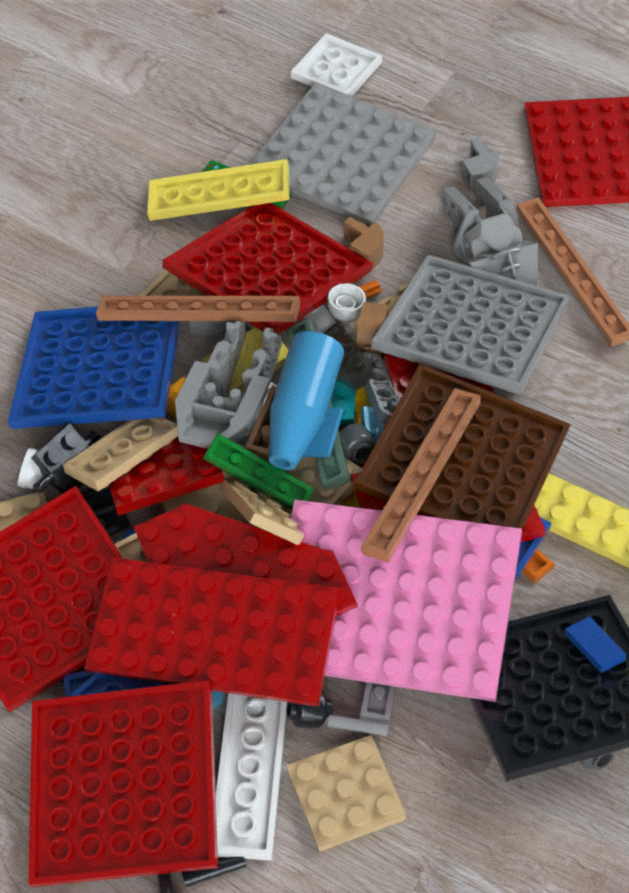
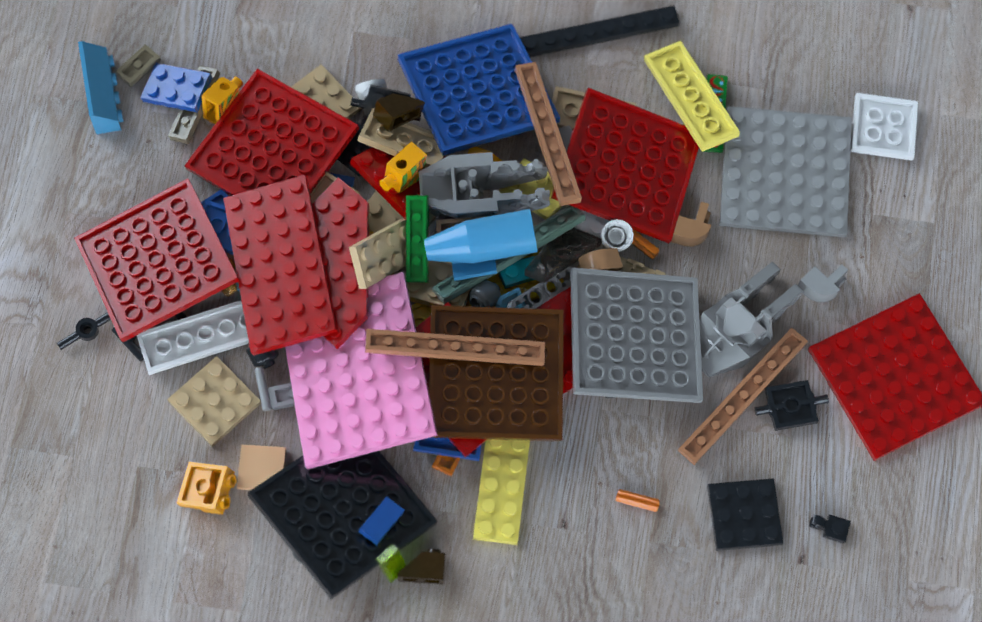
camera: 60 degrees right, 15 degrees up
none -> light orange plate [176,462,237,515]
none -> light nougat tile [237,444,286,490]
none -> dark brown slope [373,93,425,132]
none -> light orange torso [379,141,427,193]
none -> black plate [519,5,680,57]
none -> black plate [754,380,829,431]

